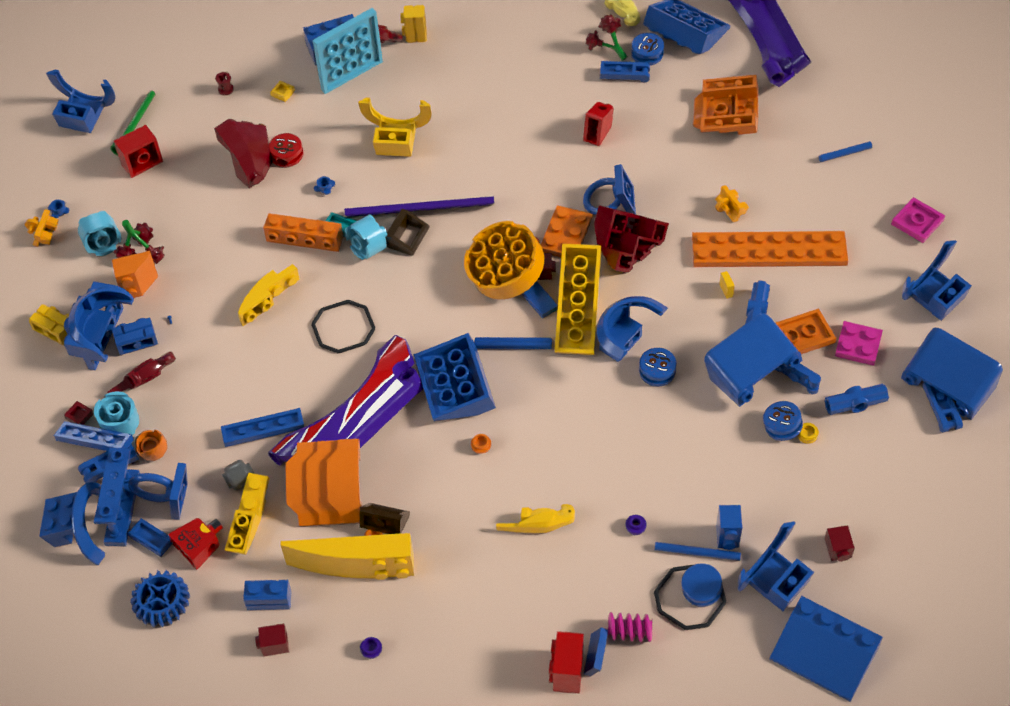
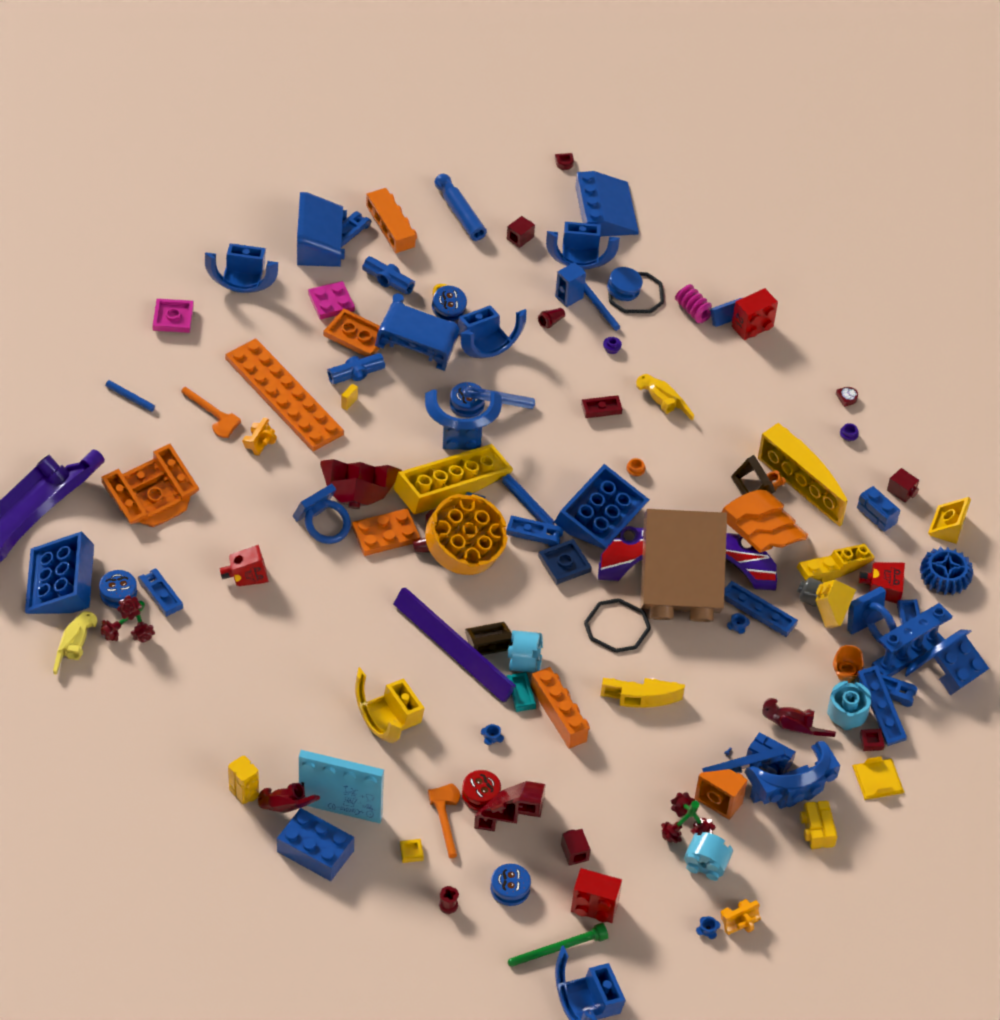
camera: 135 degrees left, 5 degrees down
none -> orange piece [181,386,241,438]
none -> orange brick [366,188,417,253]
none -> orange piece [428,783,460,858]
none -> blue piece [434,173,487,241]
none -> blue piece [458,305,527,358]
none -> blue axle [463,386,535,409]
none -> blue head [490,863,531,906]
none -> blue plate [506,515,564,547]
none -> dark red cone [538,308,565,328]
none -> dark blue plate [538,539,592,585]
none -> dark red tile [555,153,574,170]
none -> dark red brick [561,829,591,866]
none -> dark red plate [581,395,623,418]
none -> medium nougat brick [640,509,727,622]
none -> blue plate [702,746,786,773]
none -> blue plate [727,613,750,634]
none -> yellow slope [815,580,856,629]
none -> tile [836,387,858,407]
none -> yellow piece [852,756,904,800]
none -> yellow slope [928,497,971,544]

